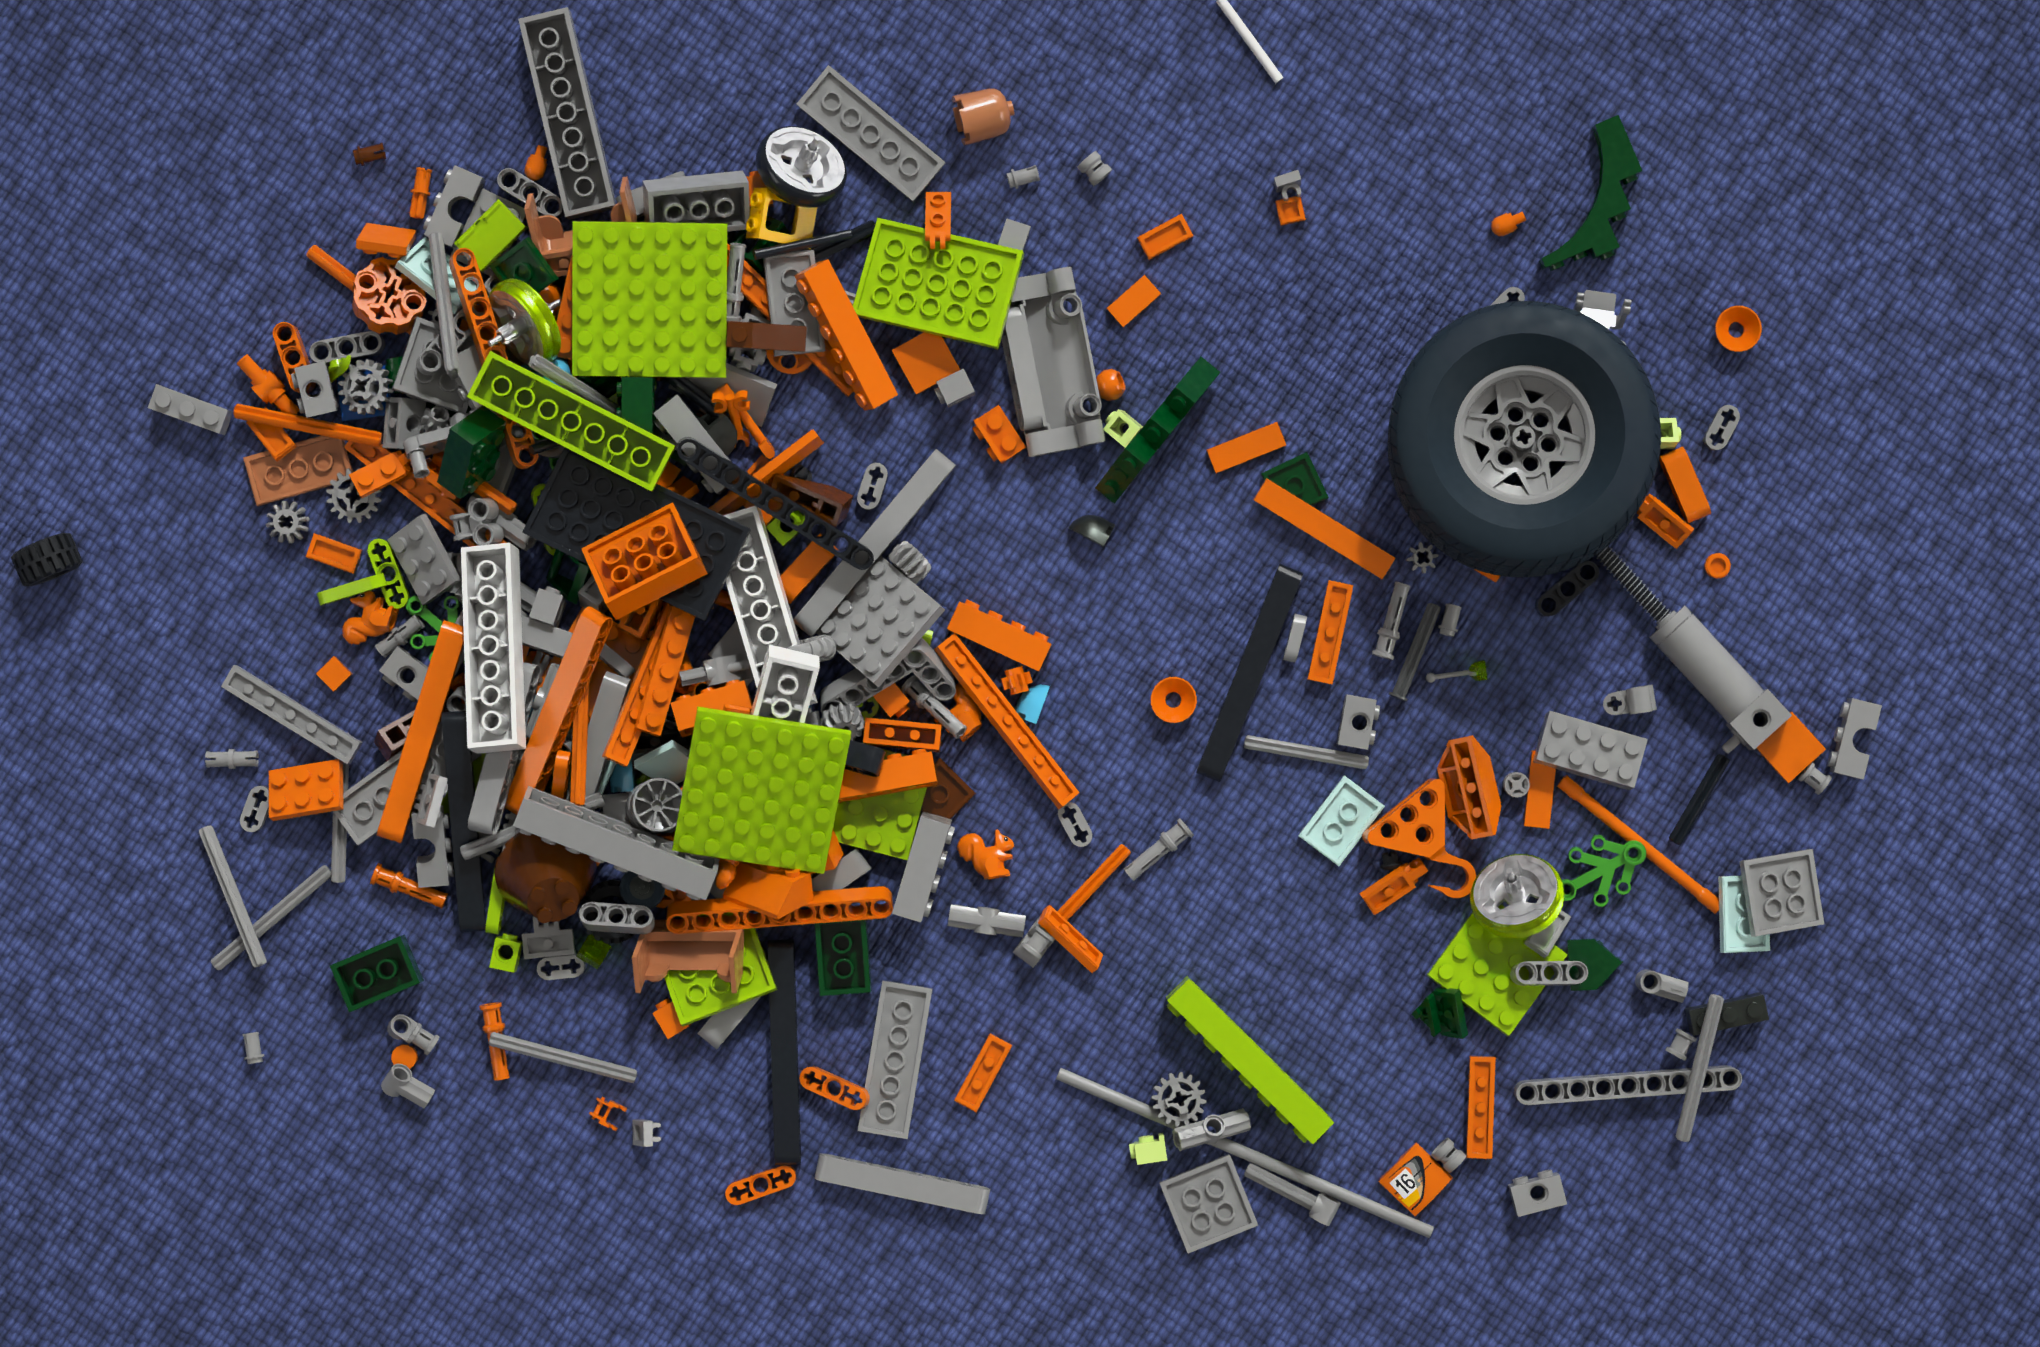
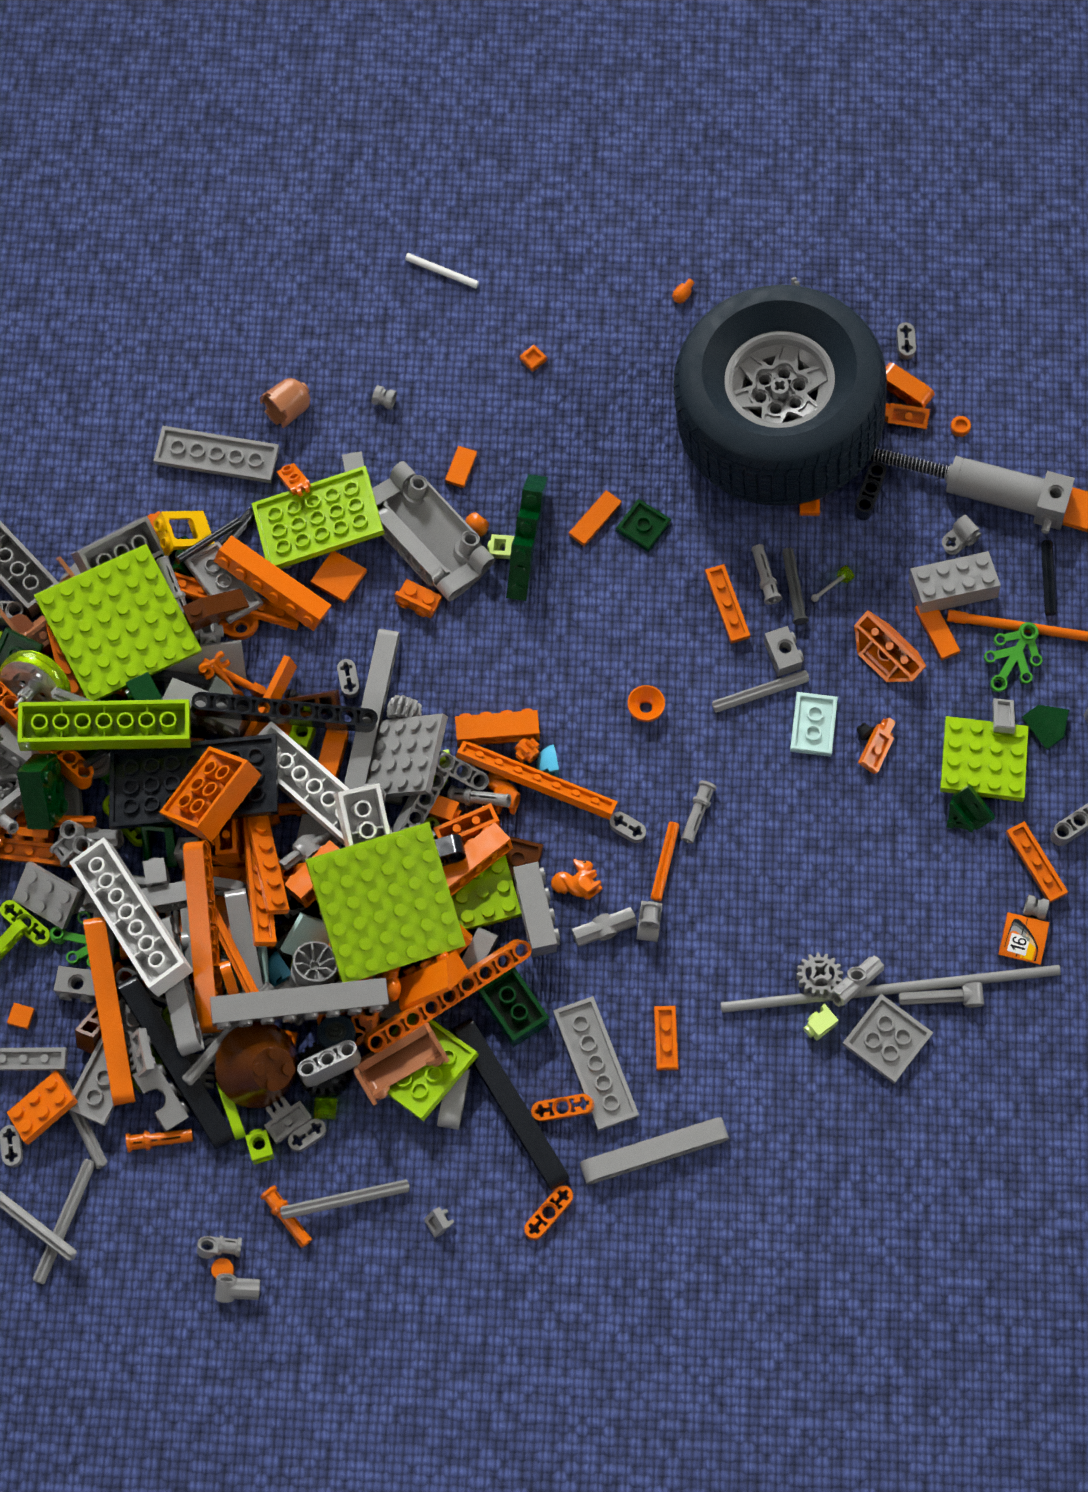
camera: 25 degrees left, 20 degrees down
light grey pin [242,1032,264,1064] -> none
dark green brick [330,934,424,1013] -> none
orange animal [342,591,399,645] -> none
light grey pin [375,614,425,658] -> none
orange piece [589,1097,627,1131] -> none
orange brick [652,998,692,1039] -> none
flat silver wheel [756,126,847,208] -> none
light grey brick [934,368,976,408] -> none
light grey pin [1006,165,1040,189] -> none
orange tile [1038,905,1103,973] -> none
pearl dark grey brick [1068,515,1115,547] -> none
orange tile [1137,214,1193,260] -> none
lime brick [1166,976,1334,1144] -> none
black beam [1196,564,1303,782] -> none
orange tile [1253,478,1395,579] -> none
light grey tile [1274,170,1301,201] -> none
light grey beam [1283,613,1307,663] -> none
orange piece [1362,778,1476,898] -> none
light grey gear [1406,542,1438,574] -> none
light grey pin [1438,604,1462,637] -> none
flat silver wheel [1470,854,1564,939] -> none
light grey wheel [1502,772,1530,798] -> none
light grey beam [1510,961,1588,986] -> none
dark green arch [1539,115,1642,271] -> none
orange piece [1715,306,1762,352] -> none

